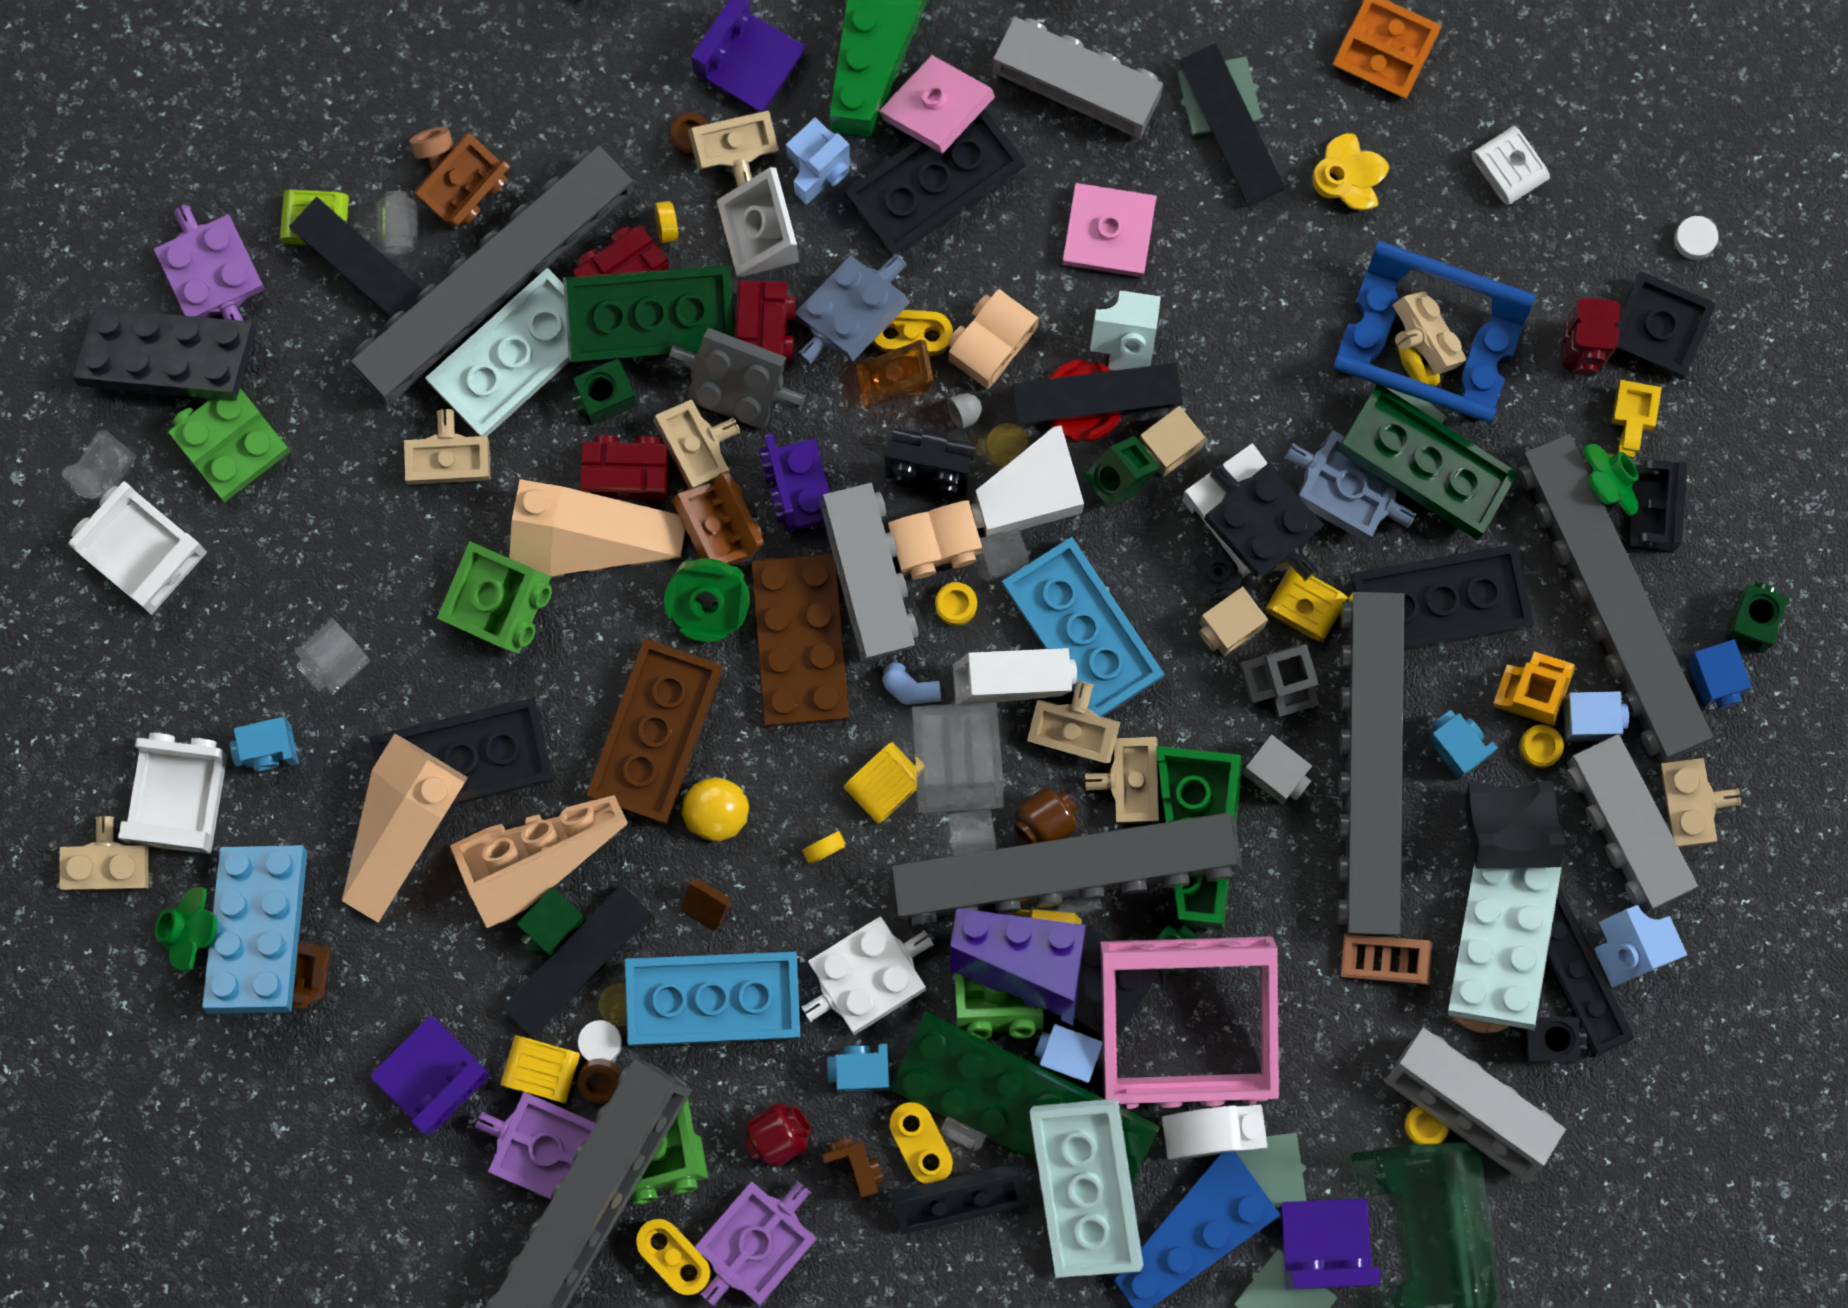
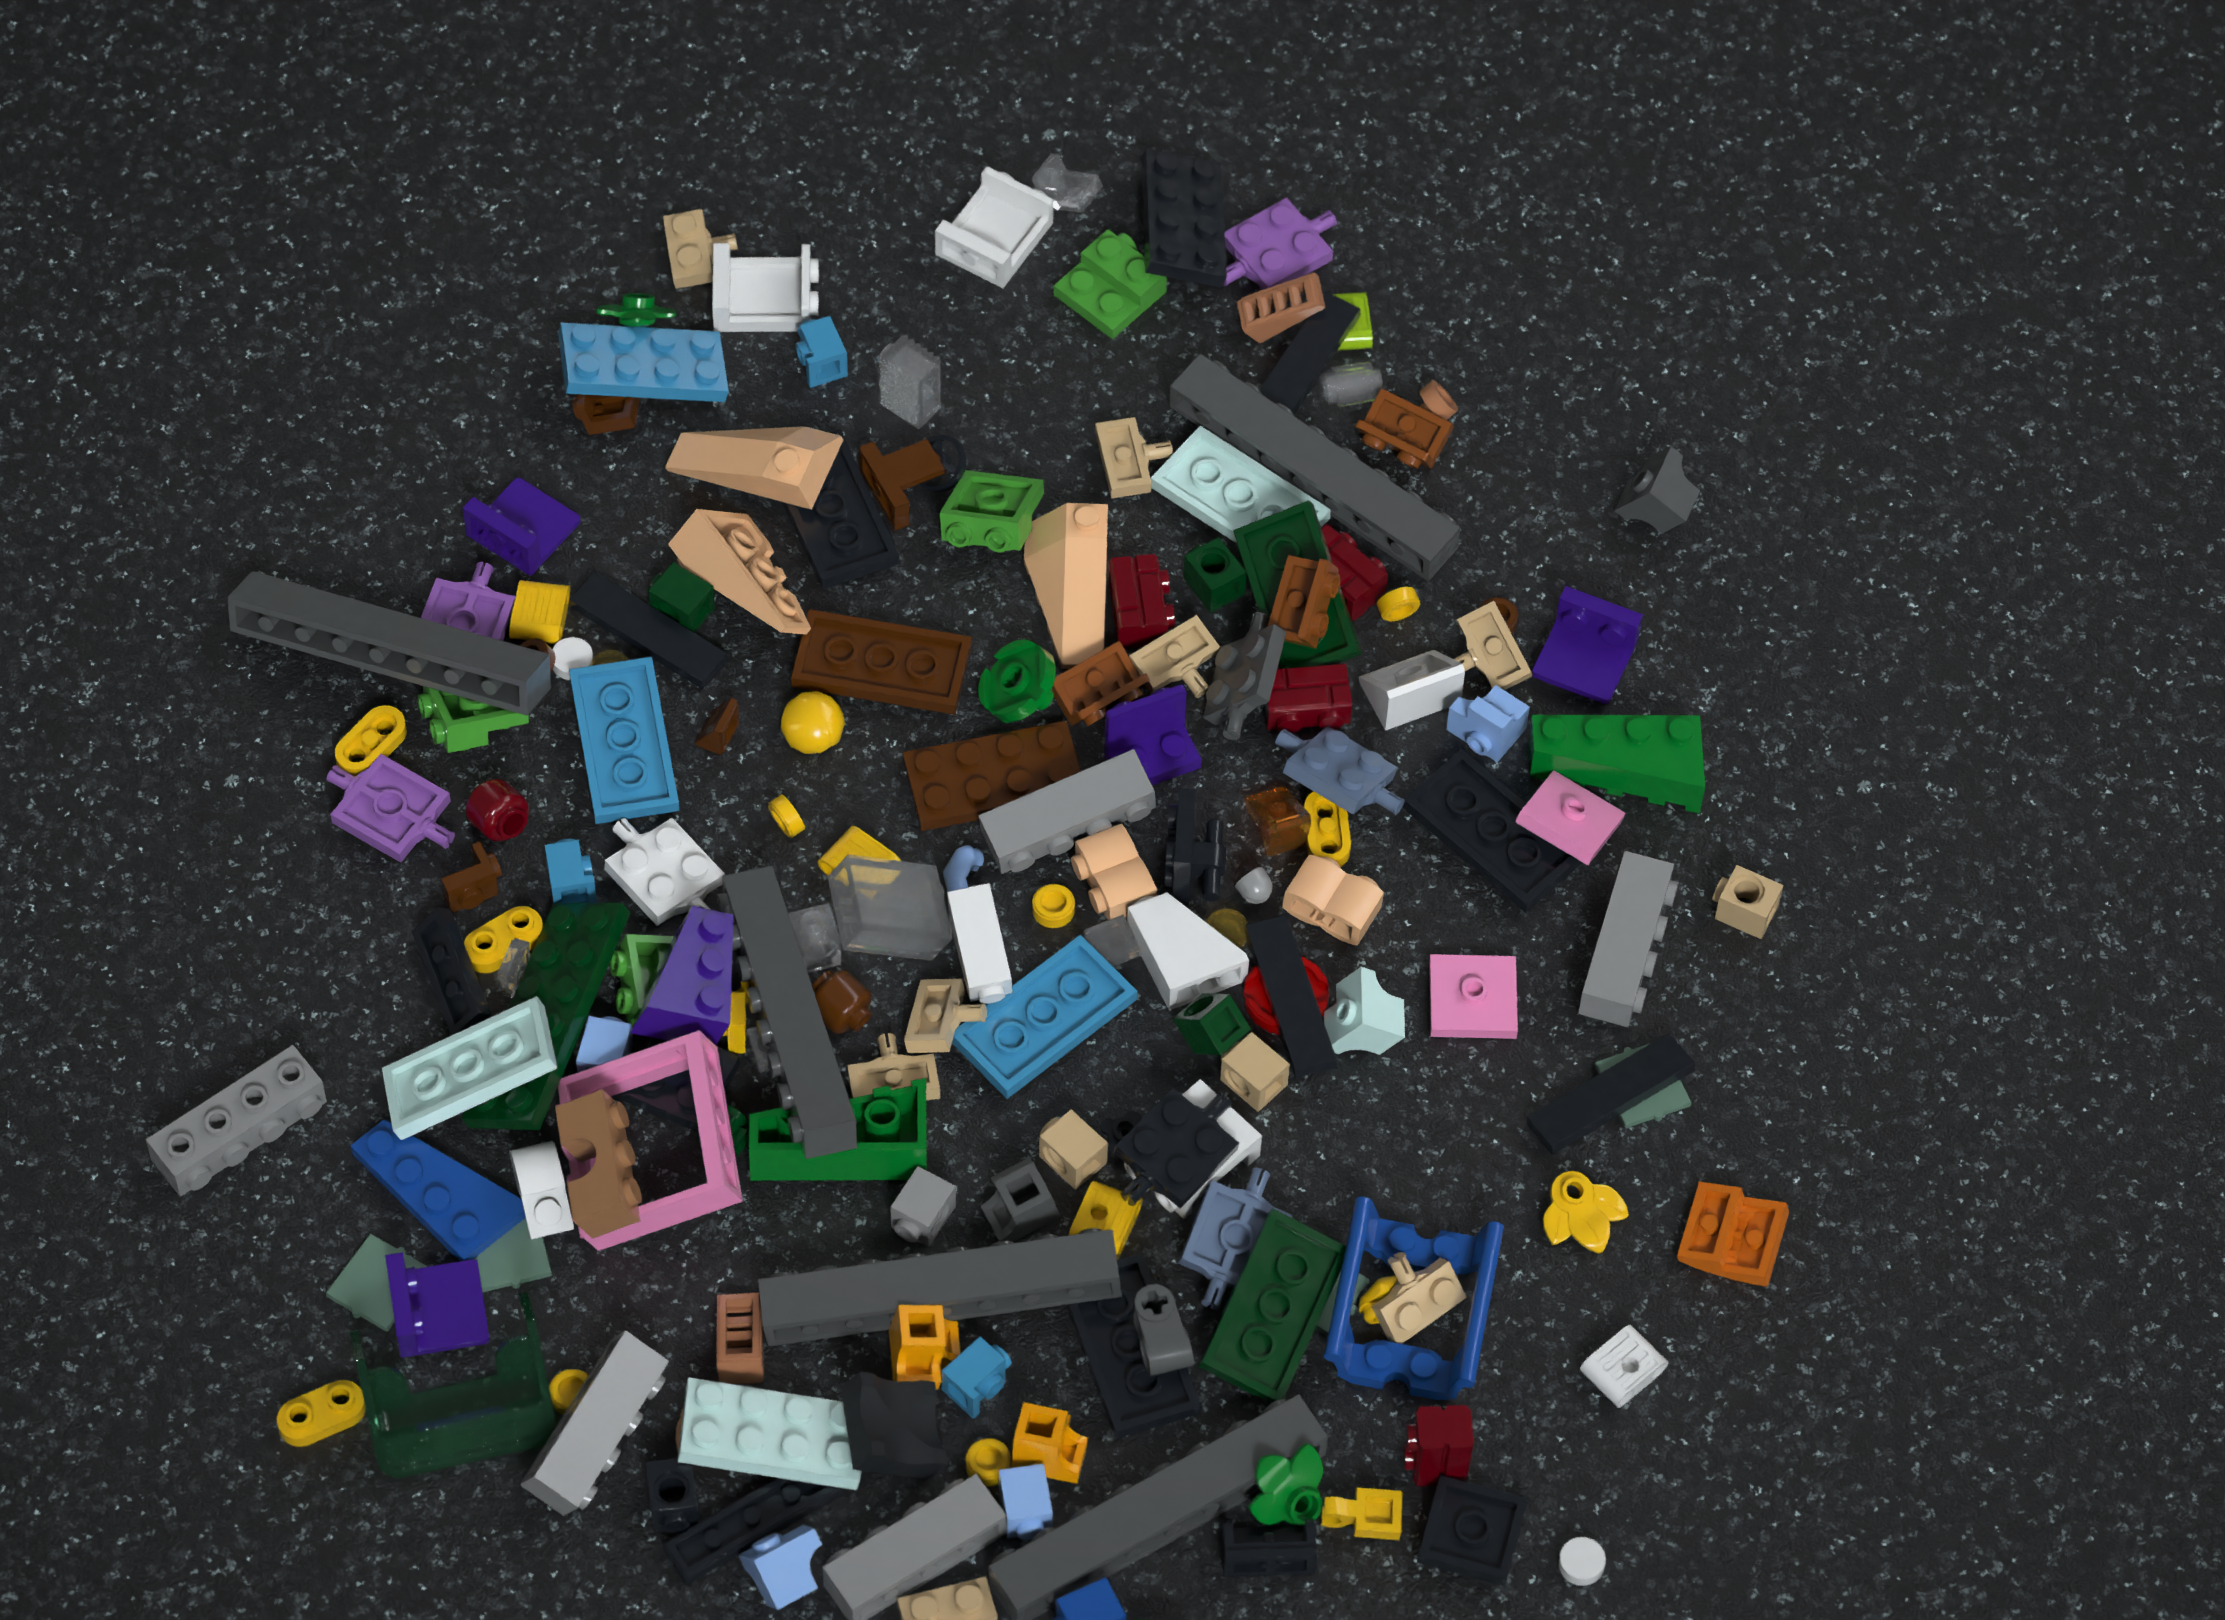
camera: 80 degrees right, 20 degrees down
none -> medium nougat arch [555,1089,642,1239]
none -> reddish brown piece [859,435,966,531]
none -> light orange brick [889,1305,961,1390]
none -> dark grey piece [1133,1284,1194,1377]
none -> nougat slope [1237,273,1325,343]
none -> dark orange bracket [1267,555,1340,649]

